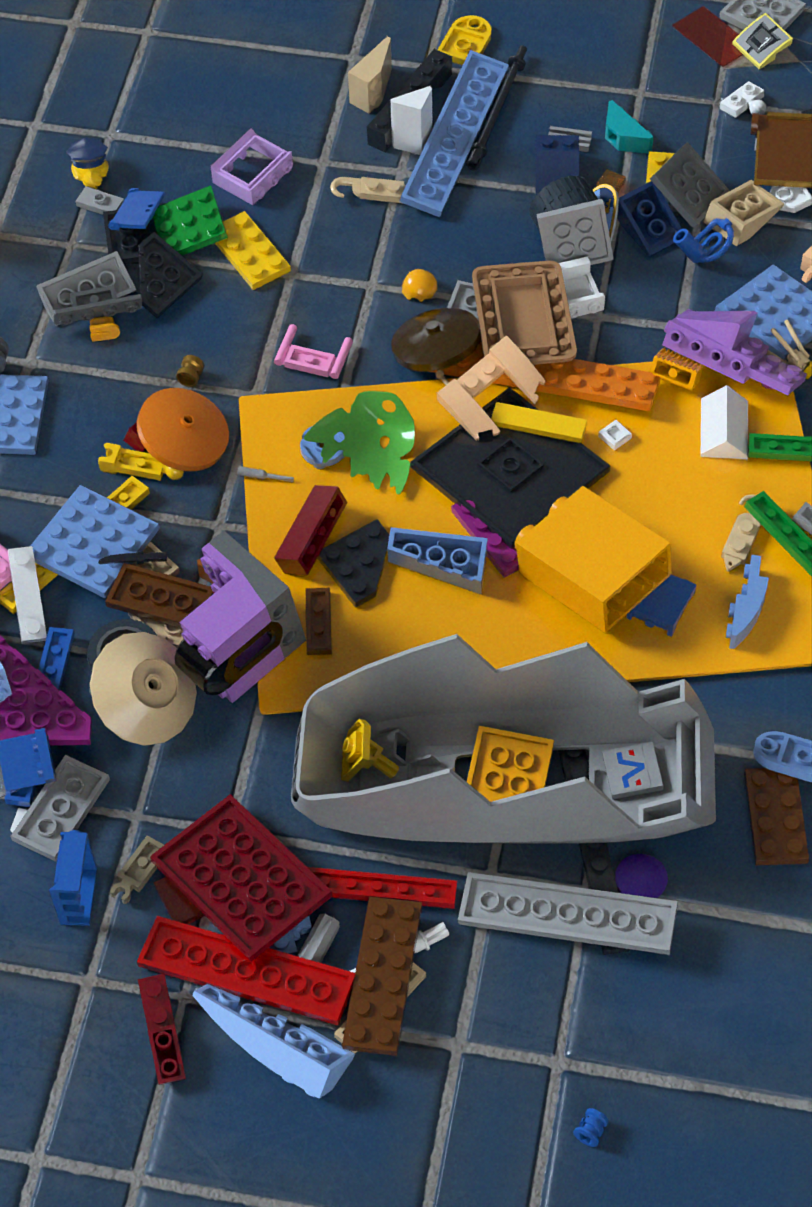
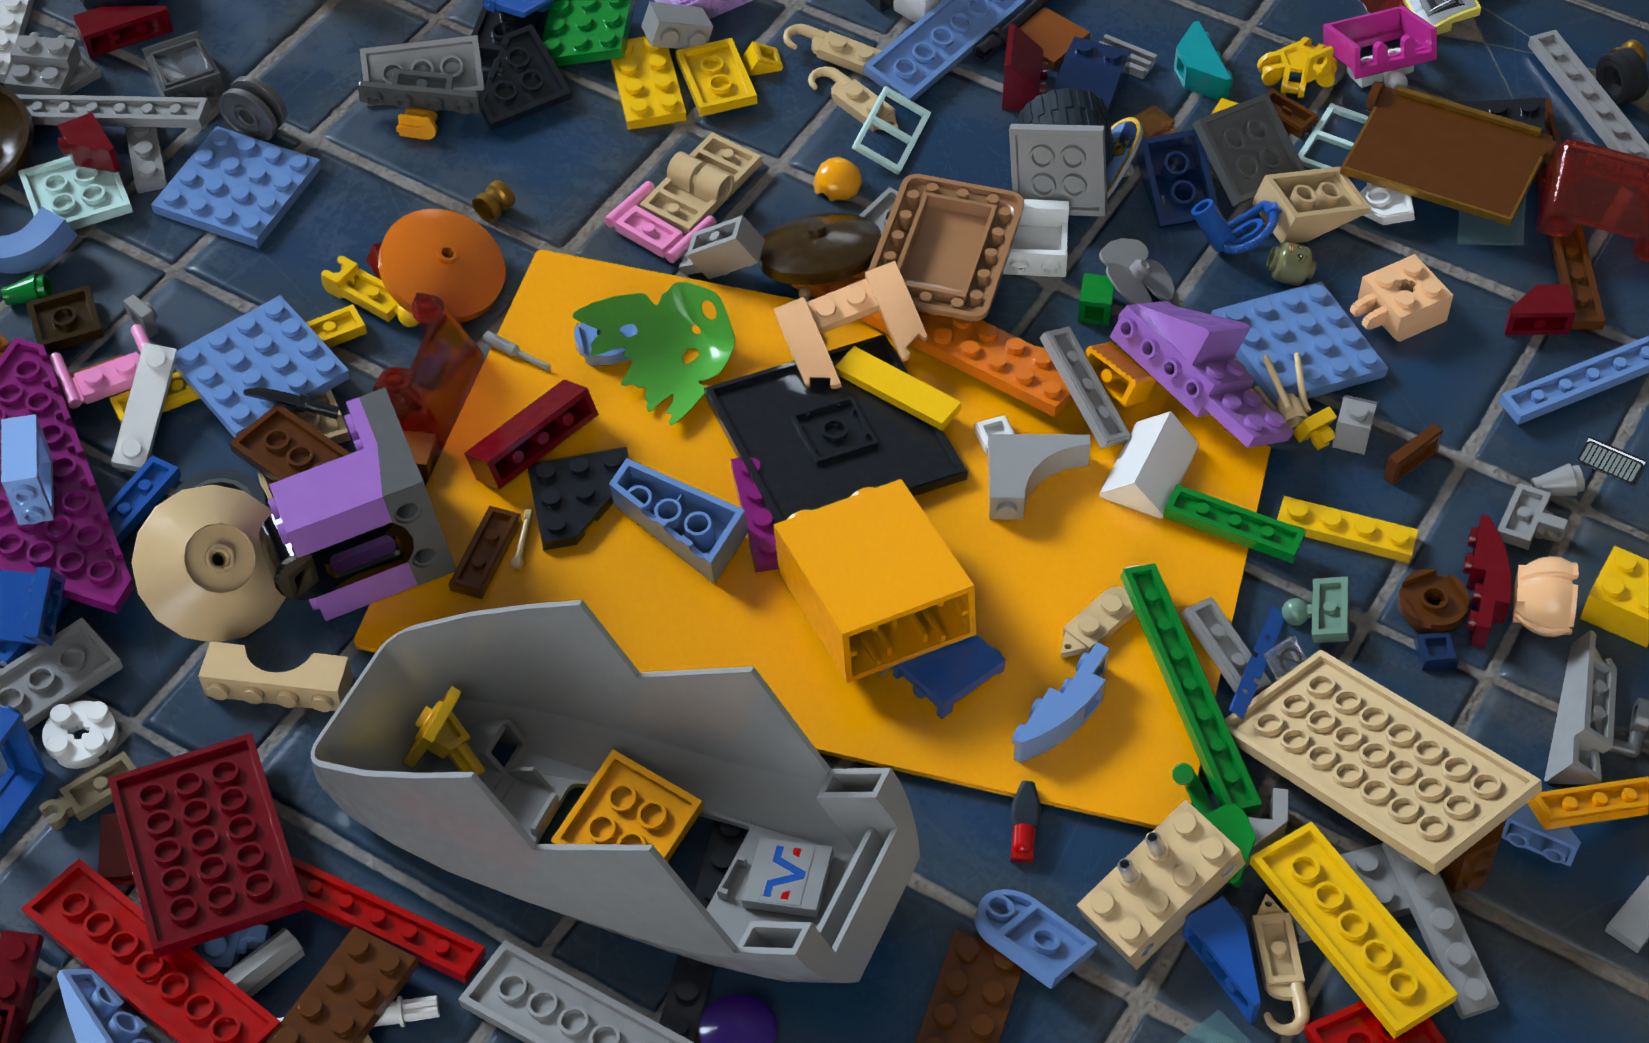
camera: 20 degrees right, 5 degrees down
none -> white plate [42,700,118,769]
none -> tan arch [198,641,354,712]
none -> clear red windscreen [373,292,484,449]
none -> tan hinge [511,509,533,569]
none -> tan plate [639,132,762,235]
none -> light grey brick [641,2,713,49]
none -> yellow plate [676,38,758,117]
none -> light grey hinge [679,215,765,279]
none -> yellow slope [743,41,783,76]
none -> tan plate [808,66,898,132]
none -> light aqua window [852,86,931,175]
none -> light grey arch [987,434,1091,520]
none -> dark red slope [1002,24,1048,111]
none -> piece [1010,781,1041,864]
none -> dark orange tile [1019,7,1090,70]
none -> light grey tile [1040,326,1132,449]
none -> green brick [1077,273,1115,326]
none -> light grey piece [1099,238,1175,304]
none -> yellow piece [1257,37,1338,99]
none -> olive head [1266,241,1316,287]
none -> reddish brown tile [1267,89,1320,139]
none -> light aqua window [1298,103,1369,169]
none -> dark pink window [1323,6,1437,79]

